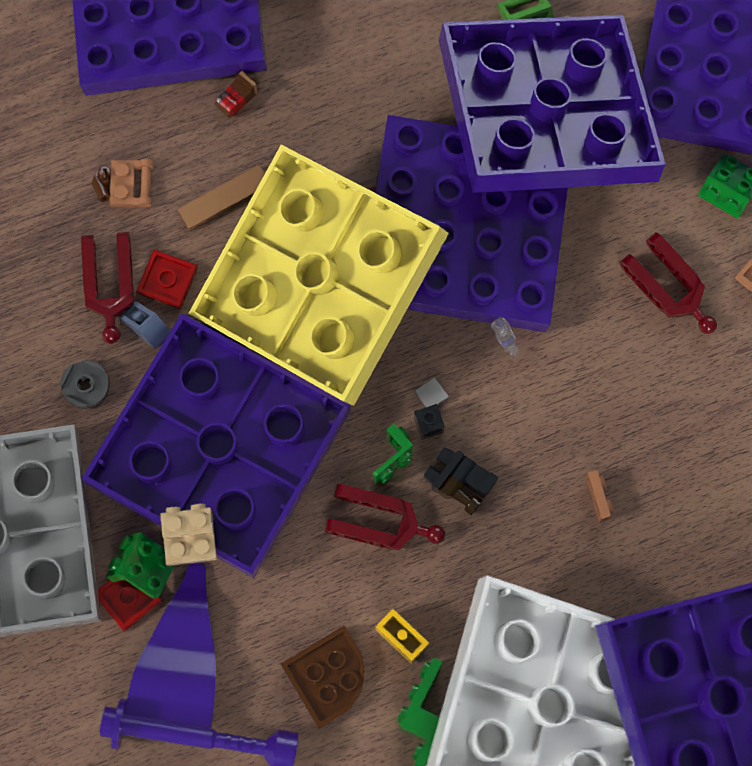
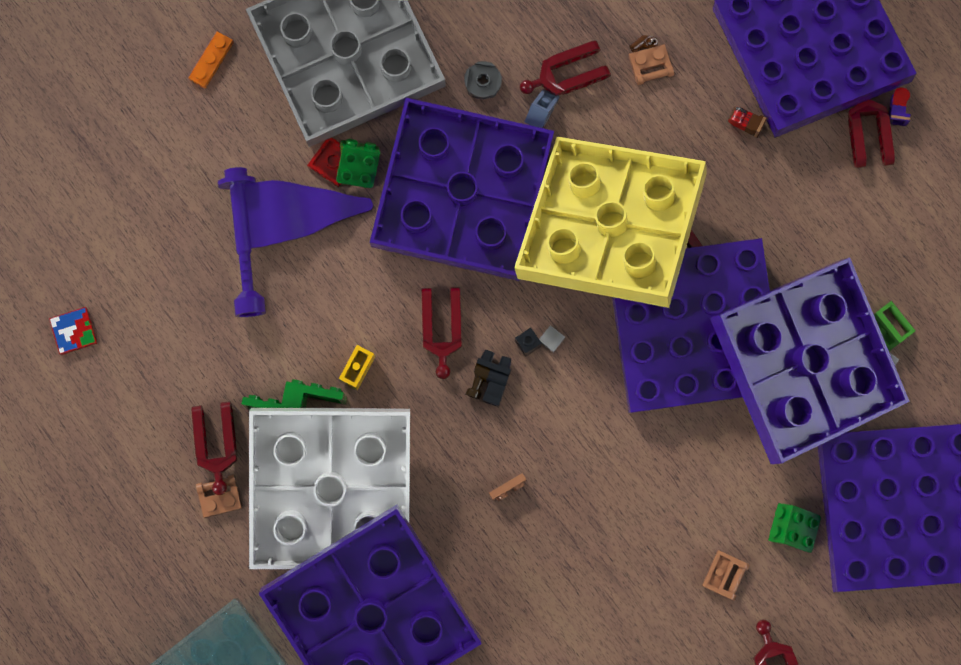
camera: 75 degrees right, 5 degrees up
red tile [136,249,198,310] -> none
tan plate [161,504,217,566] -> none
medium nougat tile [177,165,265,231] -> none
reddish brown plate [281,625,364,729] -> none
green bracket [373,423,413,485] -> none
clear bar [491,317,520,358] -> none
dark red piece [619,232,717,334] -> none

